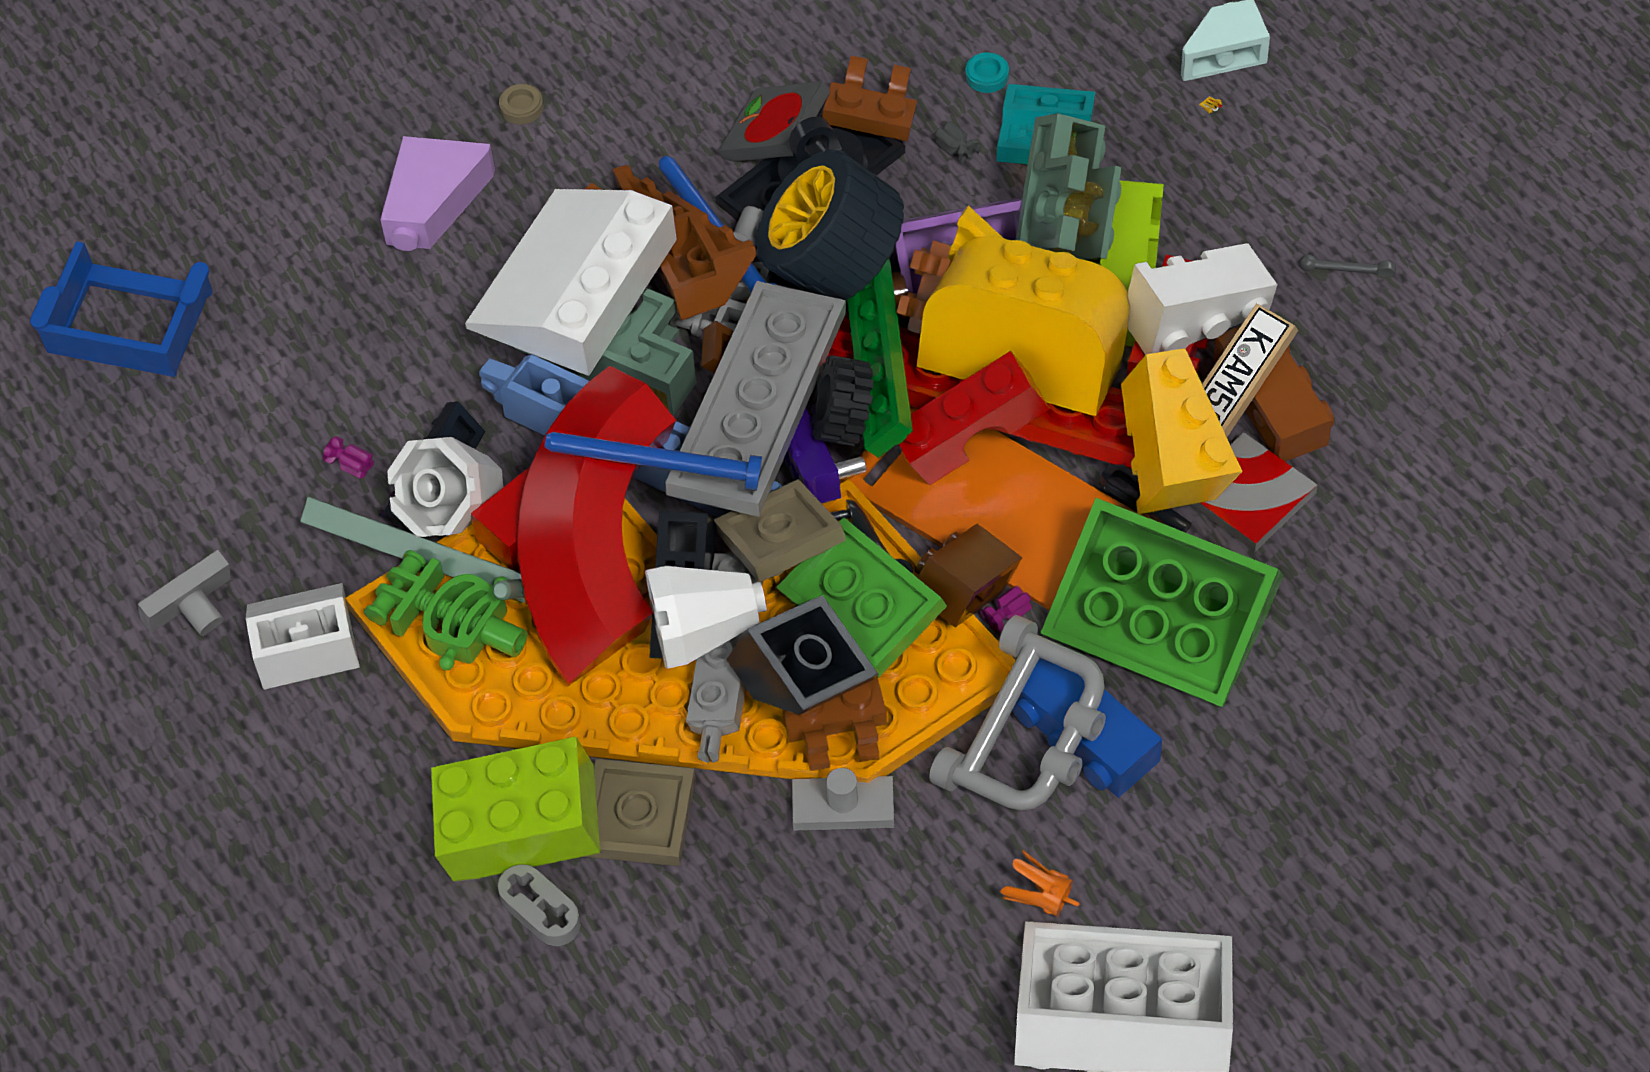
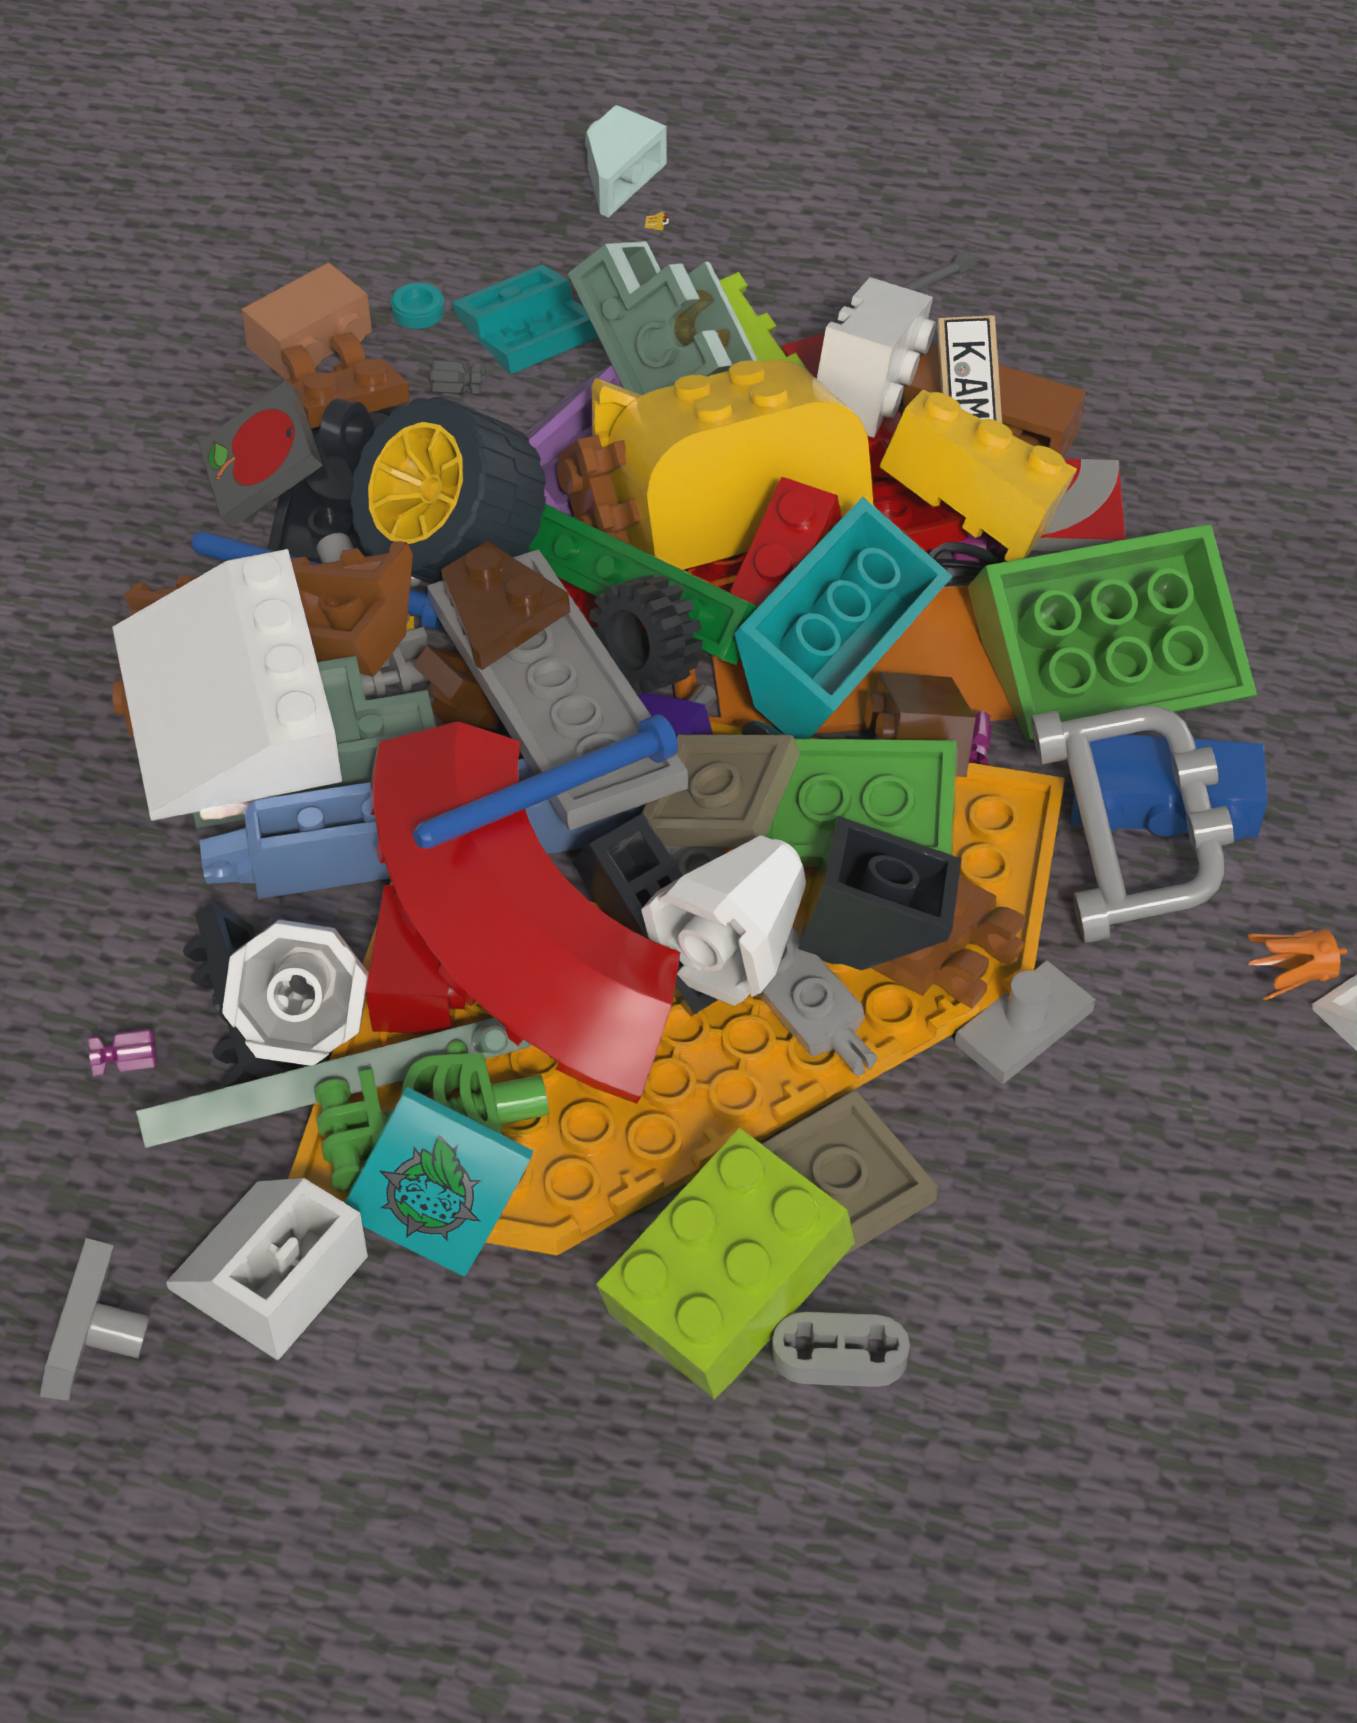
camera: 45 degrees left, 5 degrees down
none -> nougat brick [241,262,372,379]
none -> teal slope [344,1087,533,1277]
none -> reddish brown wing [441,541,571,670]
none -> teal slope [734,497,953,739]

